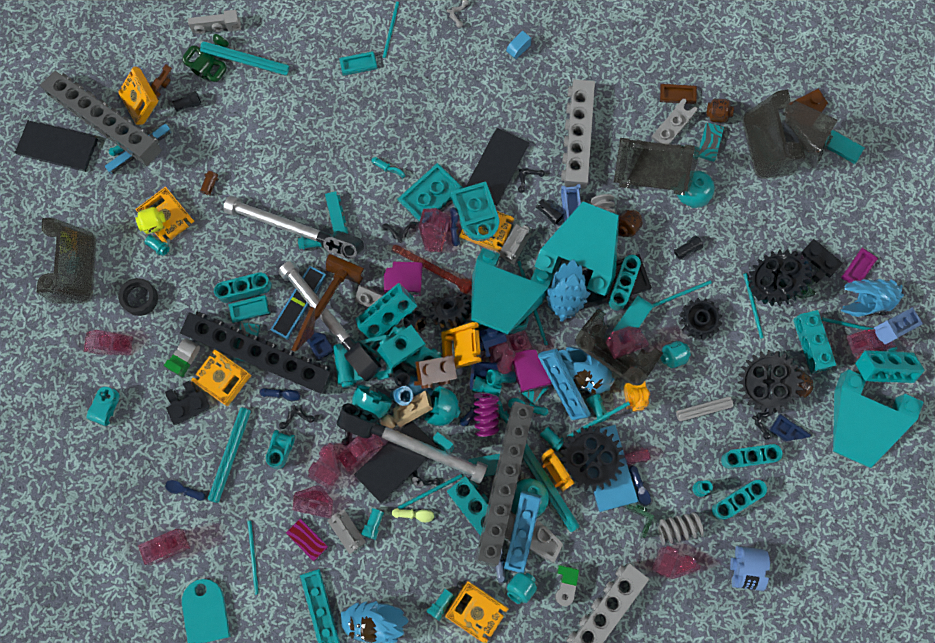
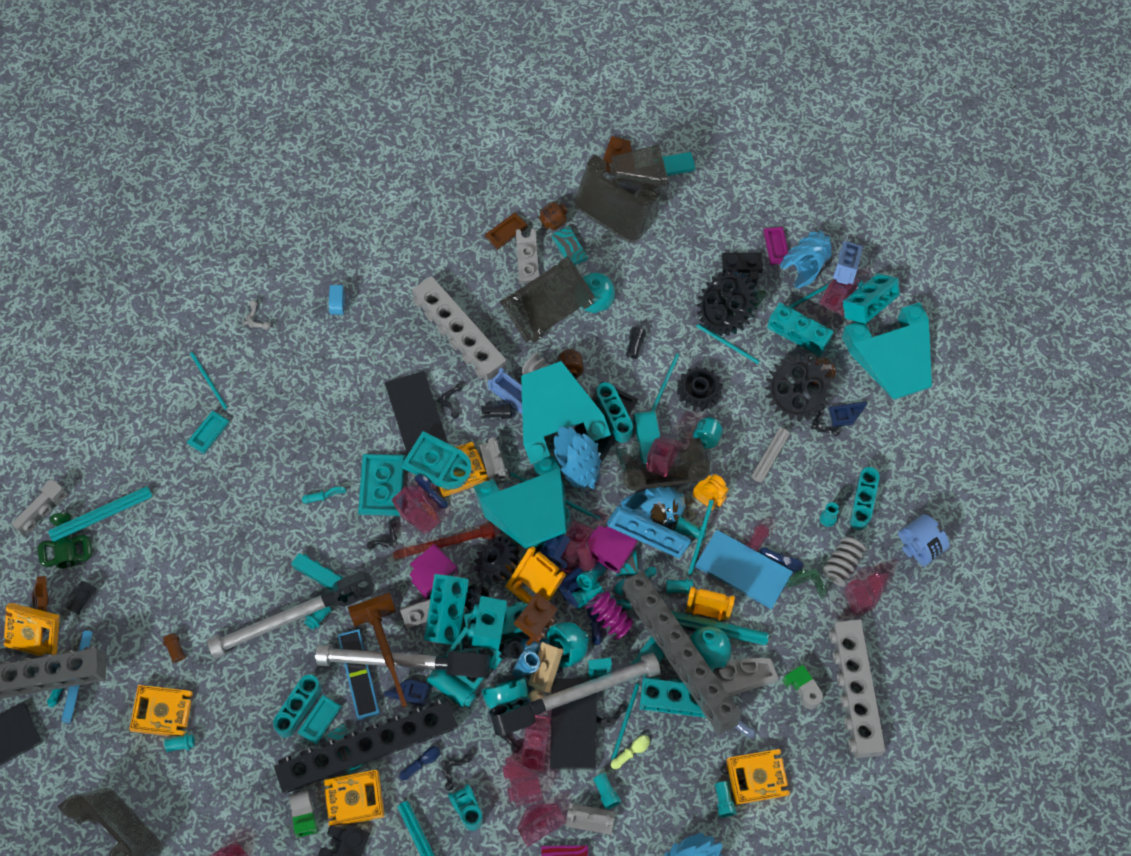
camera: 45 degrees left, 10 degrees down
black tyre [118,278,159,316] -> none
neon yellow head [135,207,166,234] -> none
dark azure tile [504,491,542,574] -> none
teal head [507,573,537,604] -> none
black gear [559,426,625,492] -> none
teal beam [721,444,783,469] -> none

